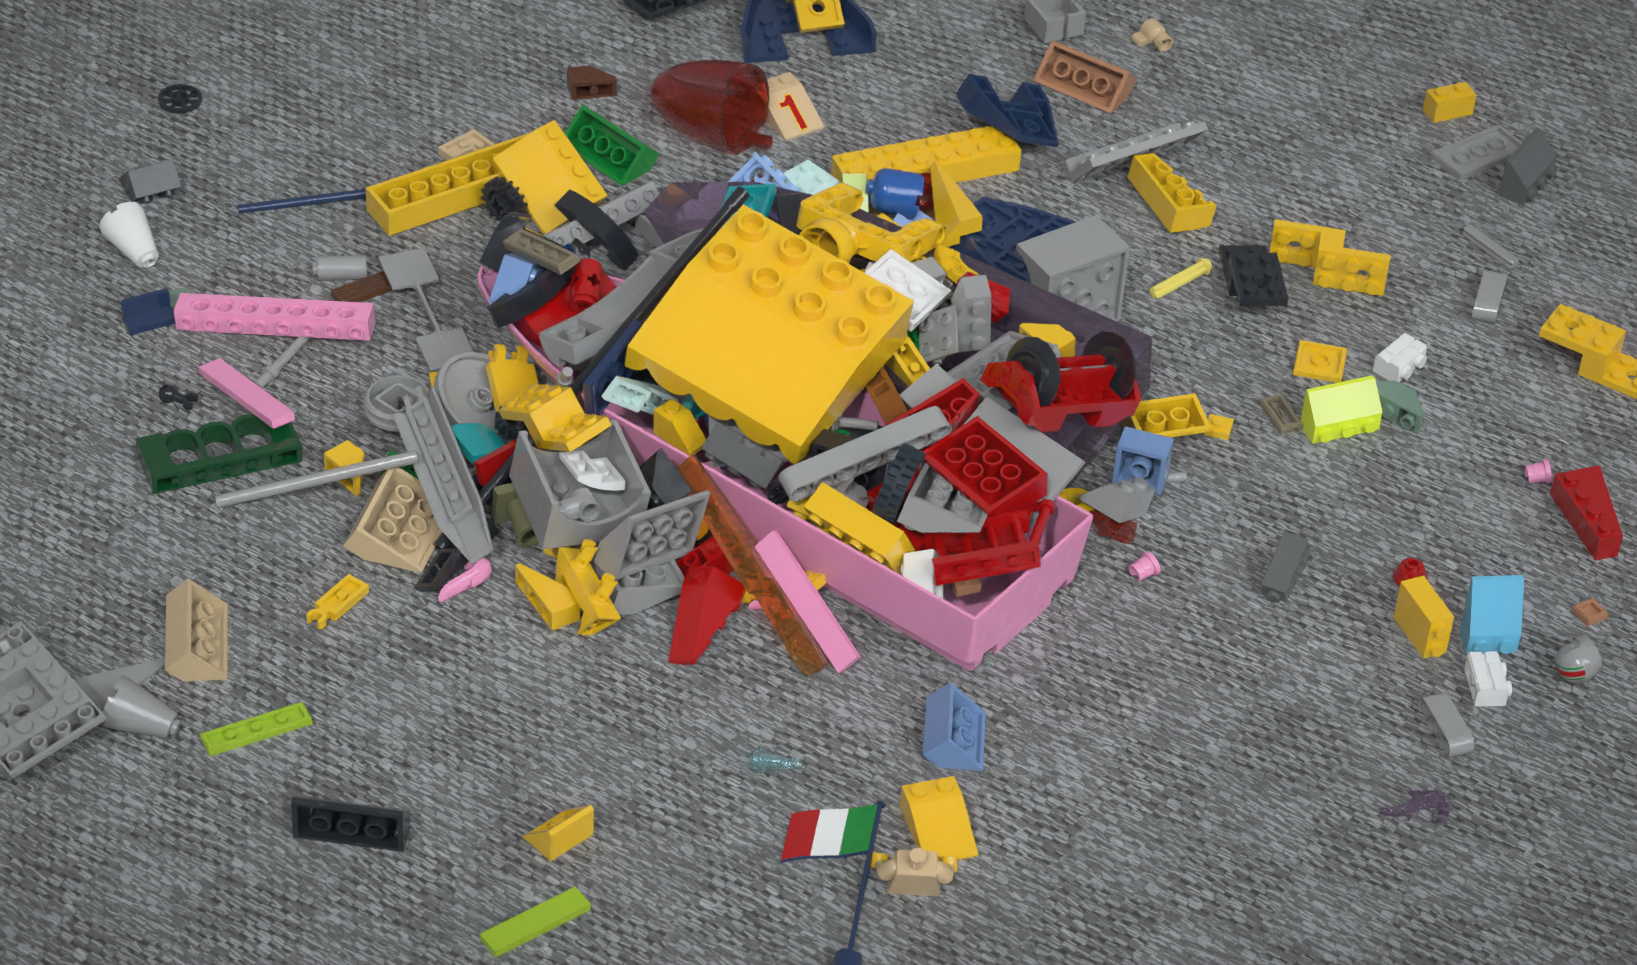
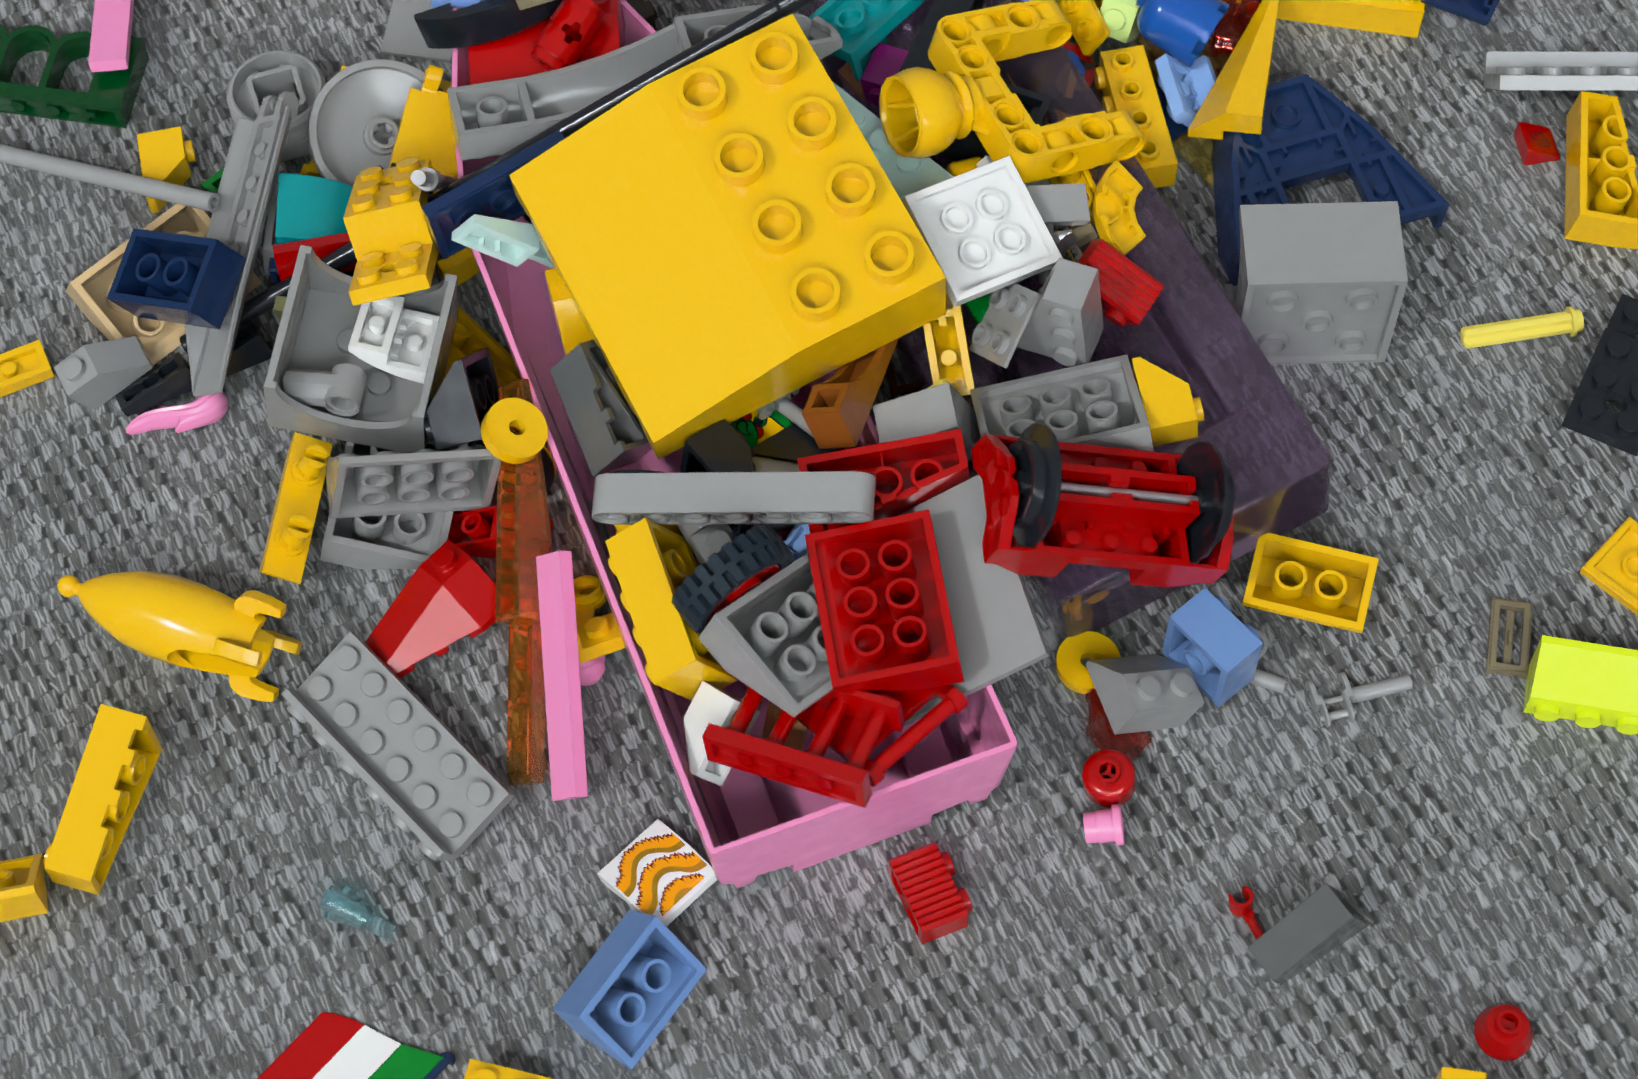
camera: 35 degrees right, 20 degrees up
yellow slope [515,563,582,631] -> none
yellow plate [1204,414,1234,440] -> none
none -> yellow wedge [44,704,162,895]
none -> light grey slope [54,336,154,410]
none -> yellow piece [57,570,302,702]
none -> dark blue brick [107,228,246,330]
none -> light grey bracket [281,631,515,862]
none -> yellow piece [481,398,548,464]
none -> slope [597,819,717,927]
none -> red brick [888,842,972,945]
none -> red head [1081,749,1137,808]
none -> red hand [1228,886,1264,940]
none -> light grey piece [1305,672,1413,728]
none -> red slope [1513,122,1560,166]

